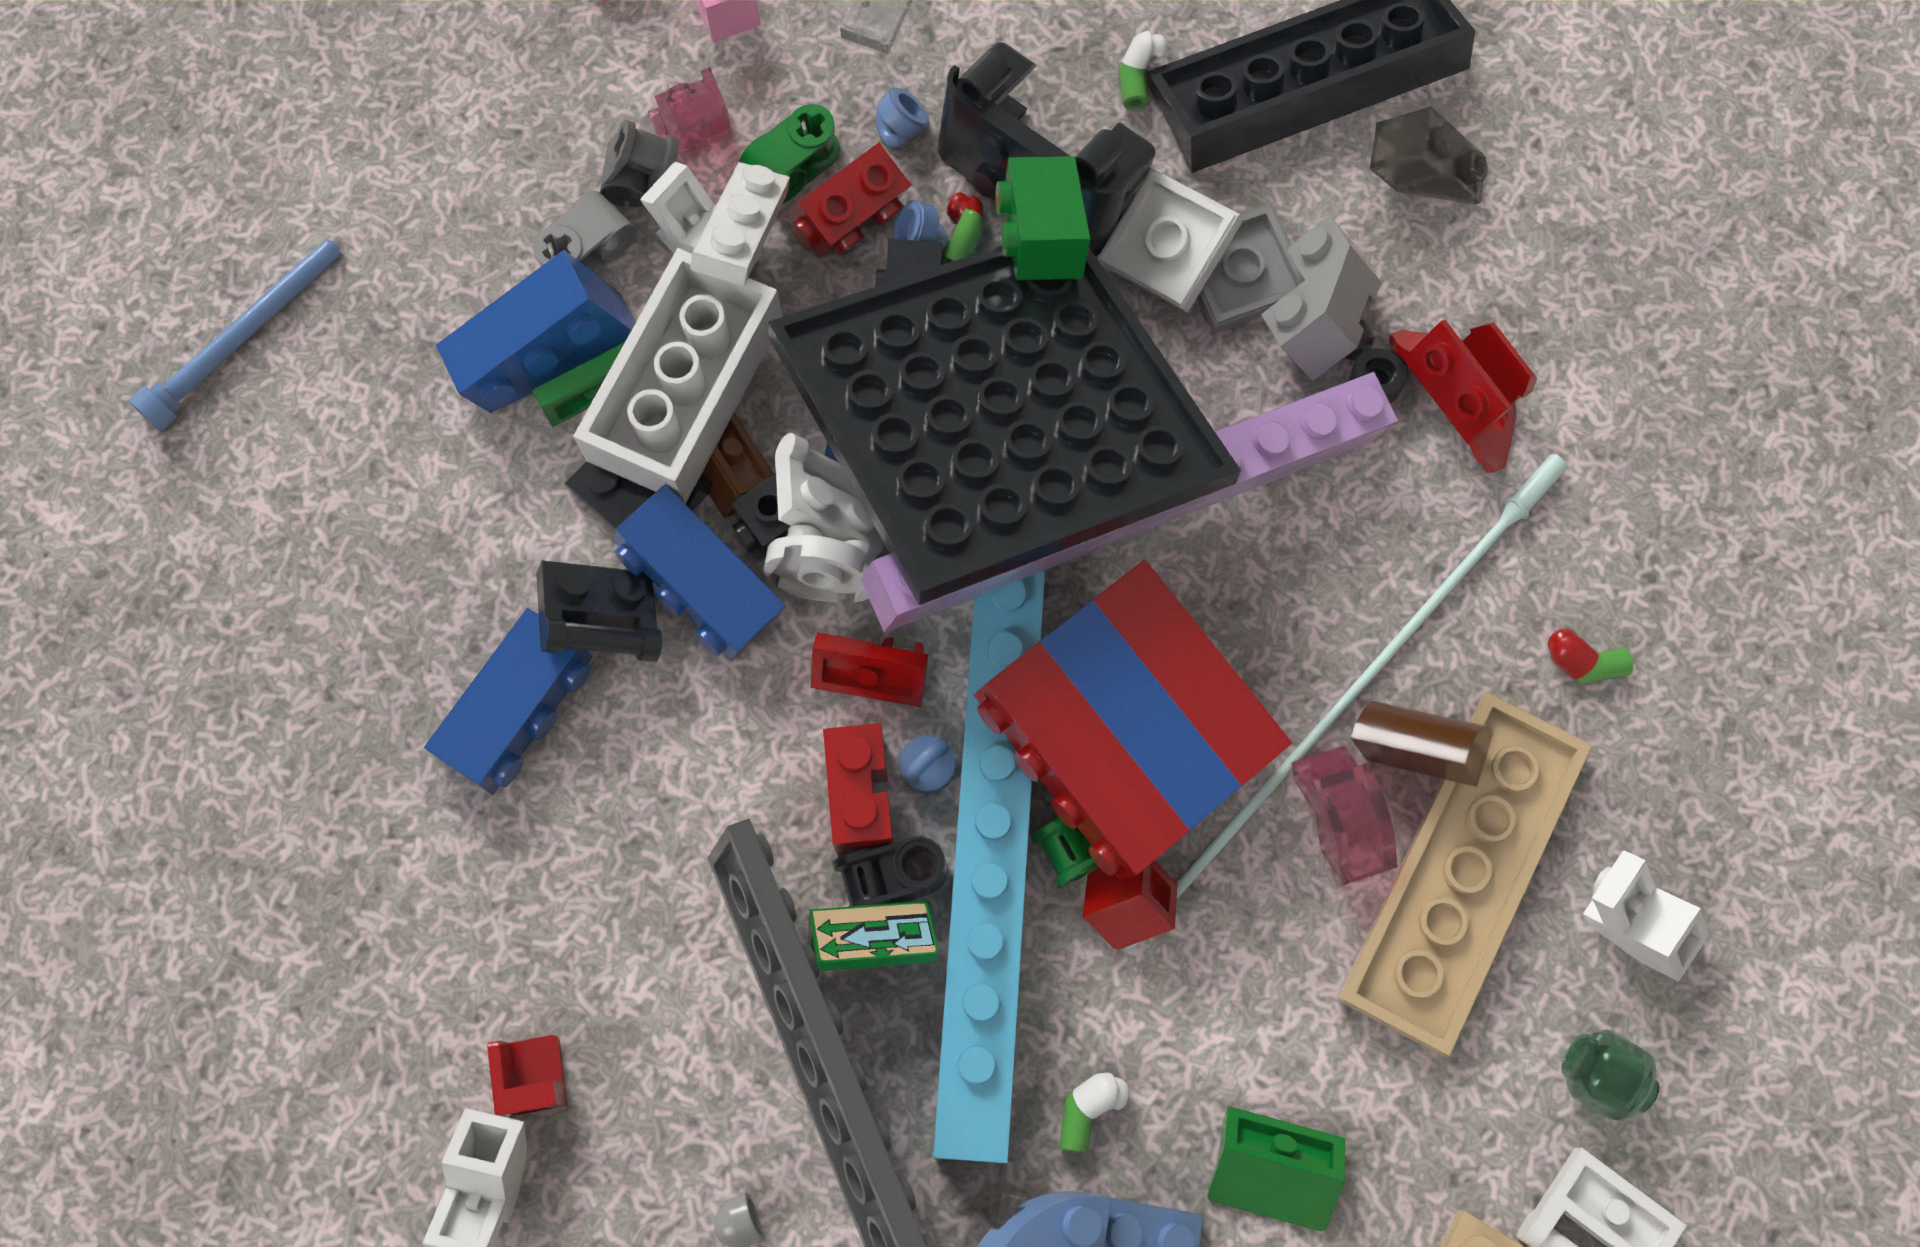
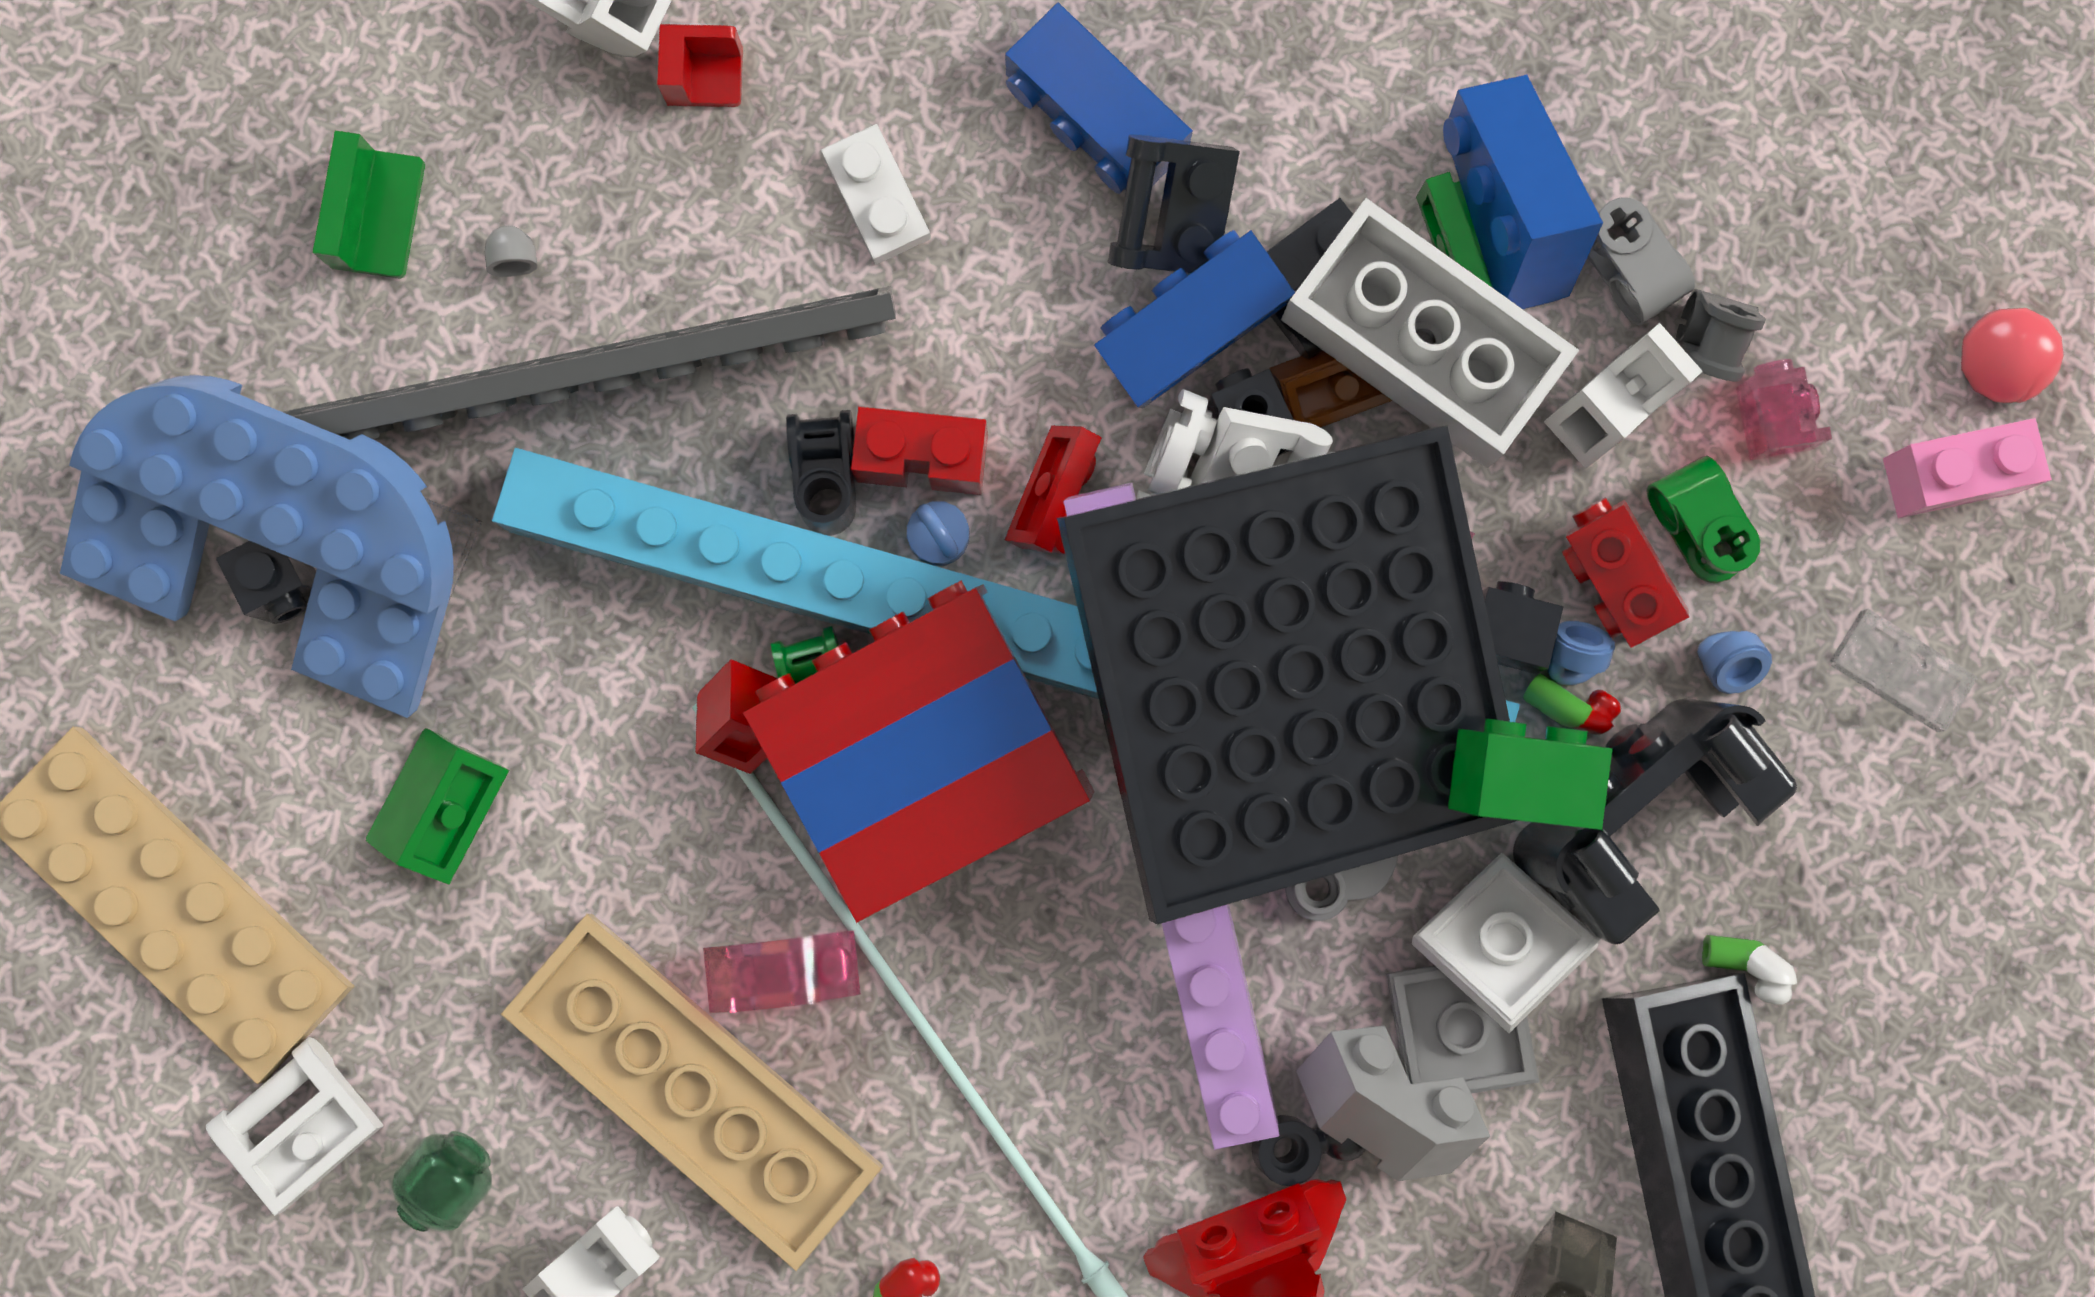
camera: 100 degrees right, 10 degrees up
white plate [690,162,790,286] -> none
panel [807,901,939,971] -> none
arm [1059,1072,1129,1153] -> none
reddish brown brick [1350,701,1493,787] -> none
none -> white plate [821,124,931,265]

